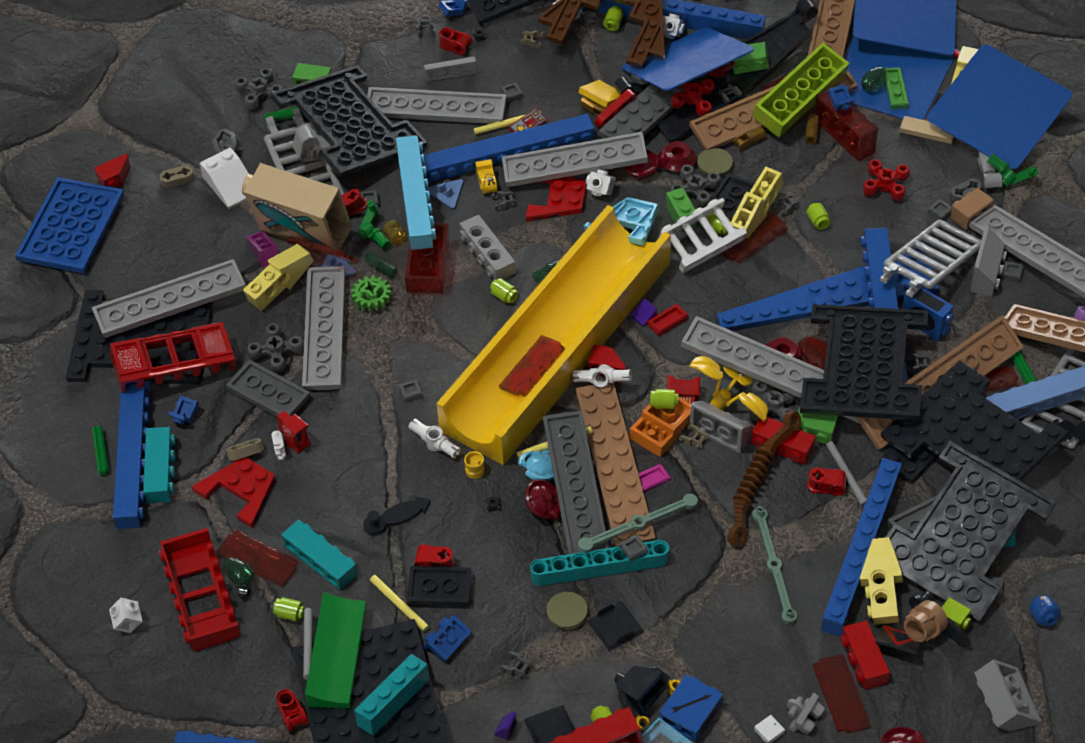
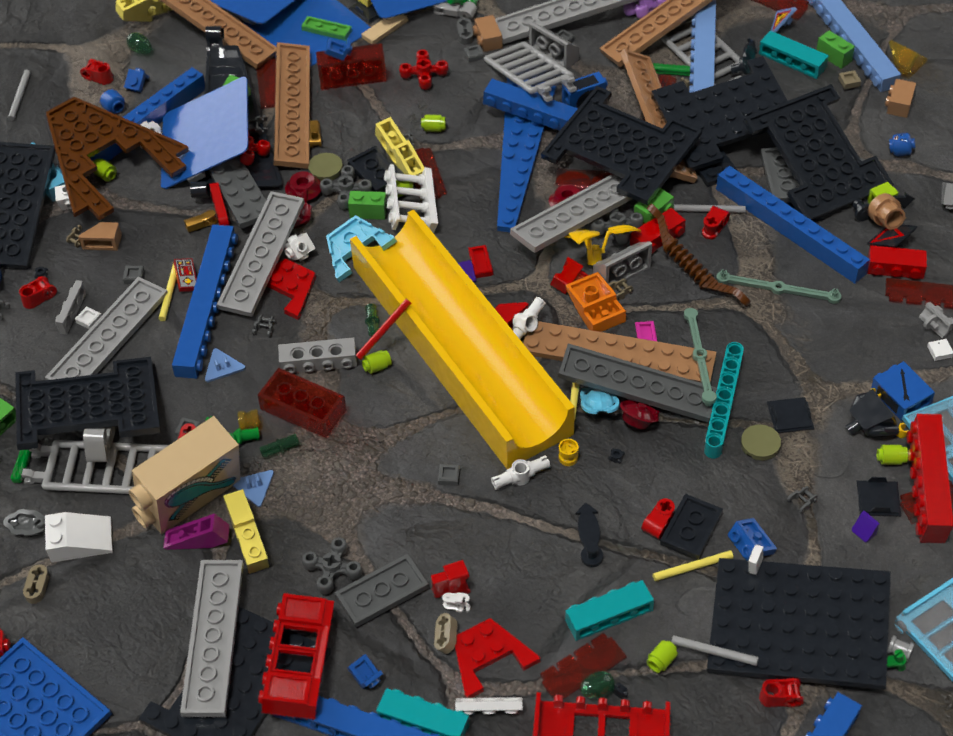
camera: 65 degrees left, 0 degrees up
clear red windscreen [287,236,357,263] -> none
light grey plate [302,266,345,390] -> none
green arch [305,592,367,708] -> none
bright green gear [351,275,392,312] -> none
teal brick [354,654,430,736] -> none
medium azure brick [396,135,436,250] -> none
yellow leg [476,159,497,194] -> none
clear red windscreen [499,335,565,397] -> none
yellow tile [578,80,620,108] -> none
dark grey tile [619,534,648,562] -> none
lime brick [650,389,678,409] -> none
lime brick [752,43,850,137] -> none
pearl gold bar [805,114,819,144] -> none
light yellow brick [860,537,903,625] -> none
clear green animal [861,66,887,93] -> none
none -> white tile [75,306,102,329]
none -> medium nougat slope [79,222,122,251]
none -> red bar [356,298,412,360]
none -> white plate [455,697,522,714]
none -> white tile [748,545,763,575]

